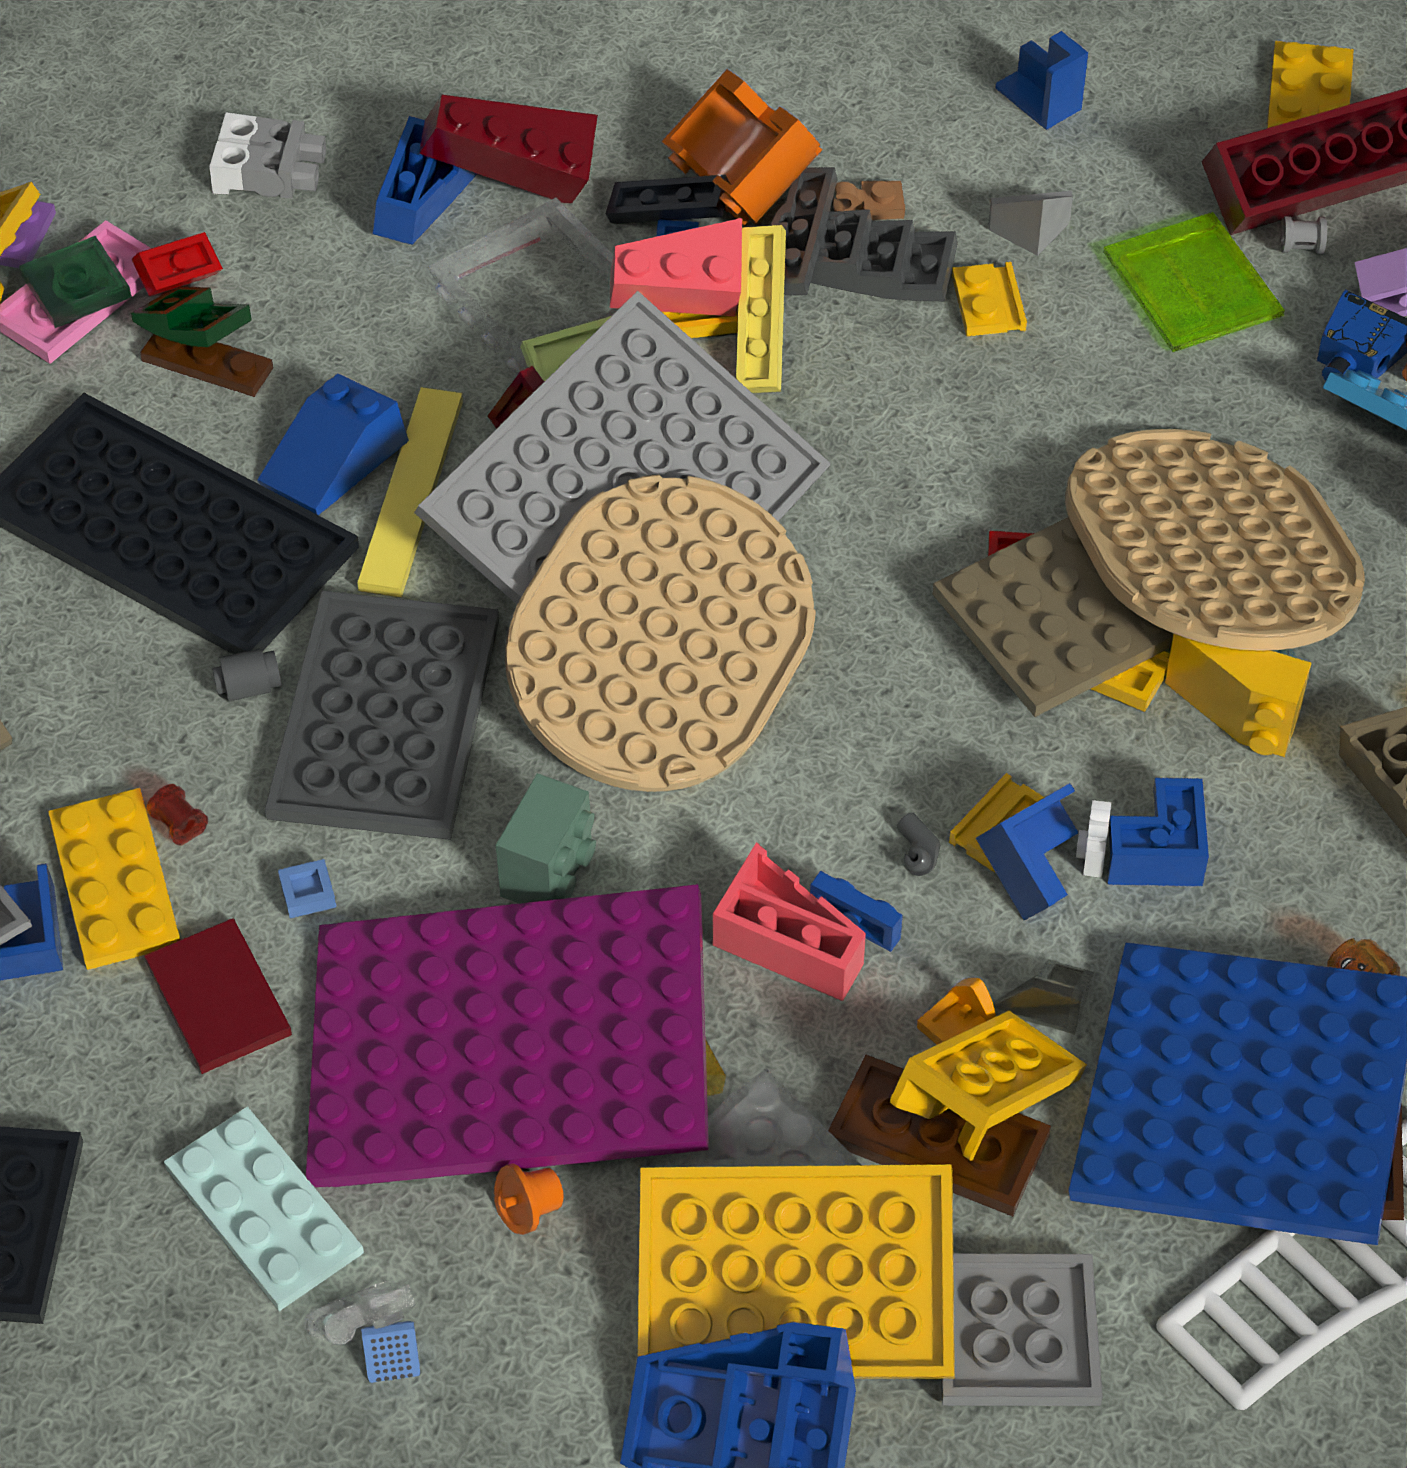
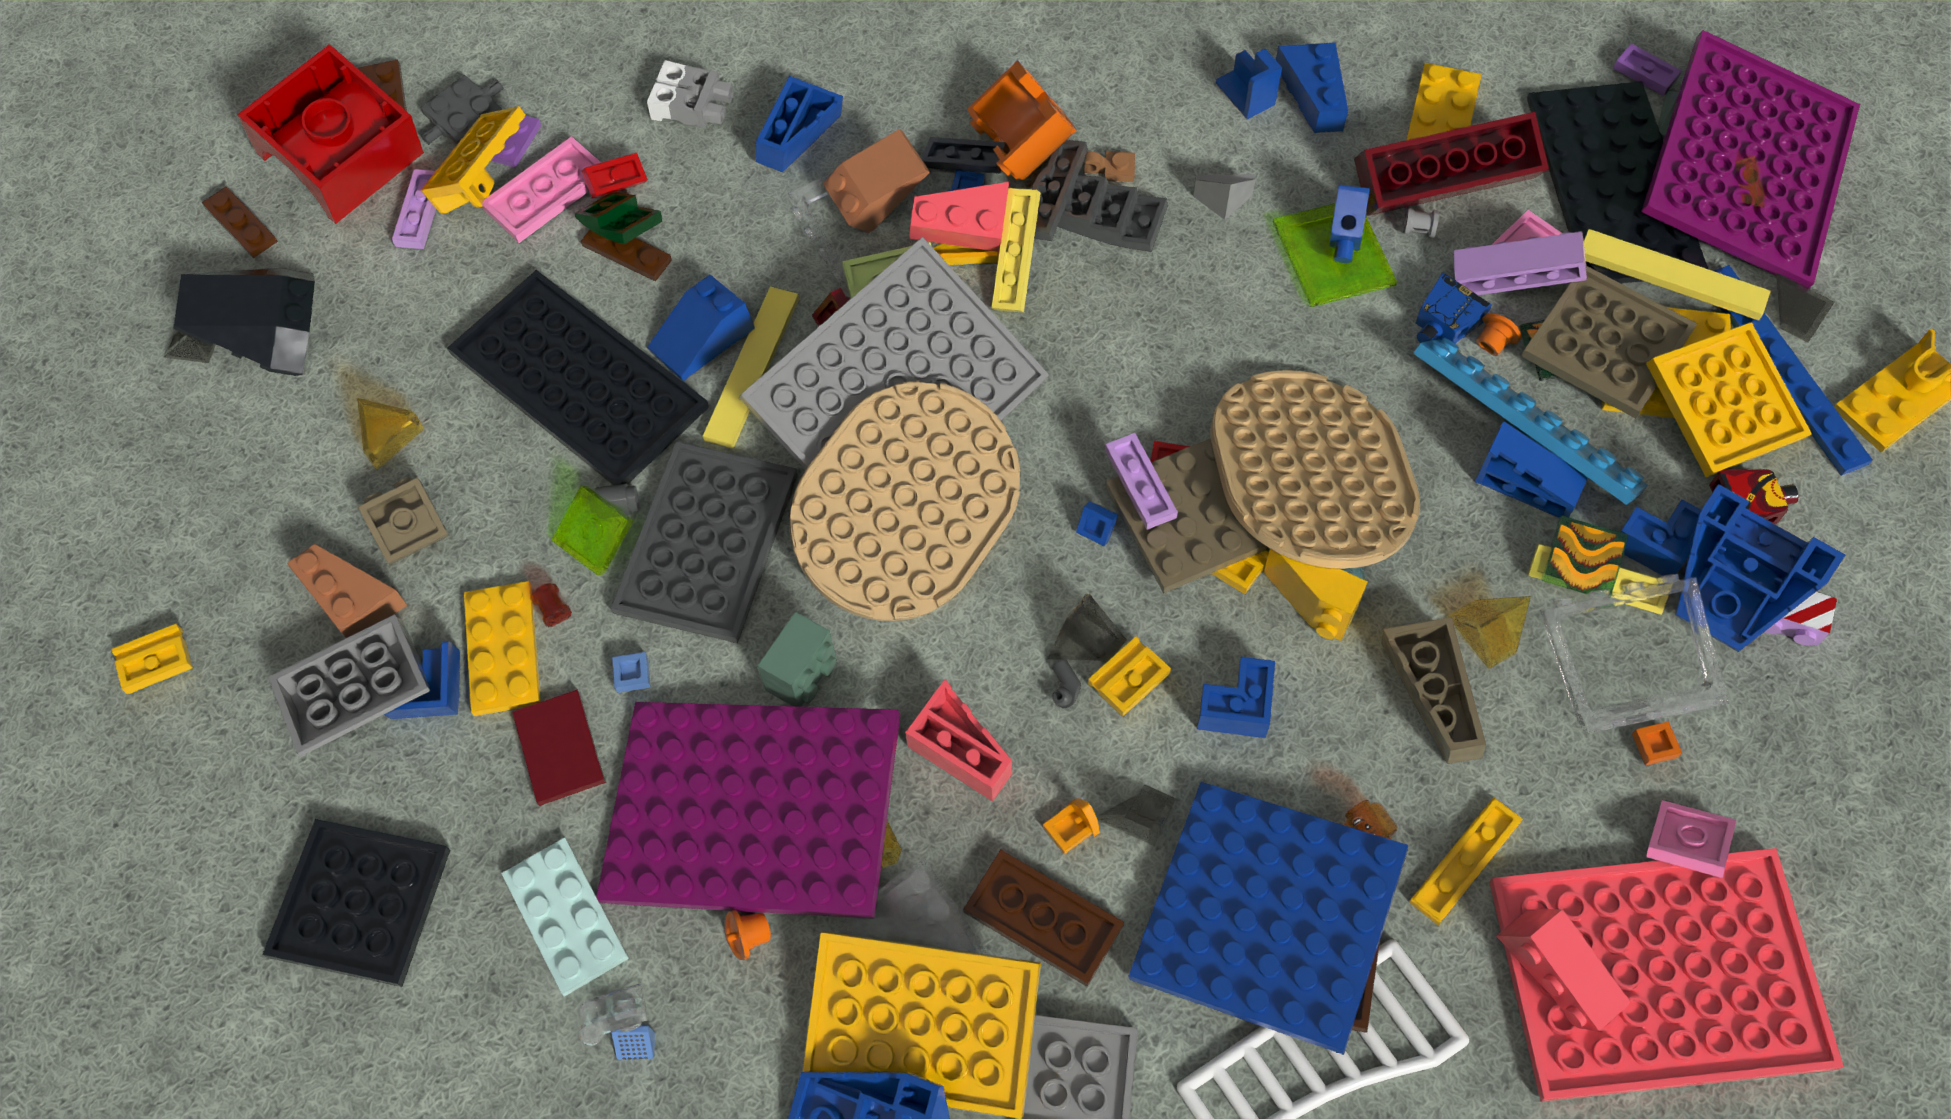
camera: 10 degrees right, 10 degrees up
clear green tile [19,236,132,328] -> none
dark red wedge [419,94,598,203] -> none
blue plate [810,871,903,952] -> none
yellow plate [890,1011,1087,1161] -> none
yellow plate [952,262,1027,336] -> none
blue panel [976,783,1078,920] -> none
white plate [1076,800,1111,878] -> none
none -> clear neon green tile [551,486,634,576]
none -> nougat slope [823,129,930,233]
none -> clear smoke slope [1047,594,1127,663]
none -> blue tile [1076,501,1118,546]
none -> lavender plate [1105,433,1178,530]
none -> blue wedge [1276,43,1348,133]
none -> torso [1329,185,1370,263]

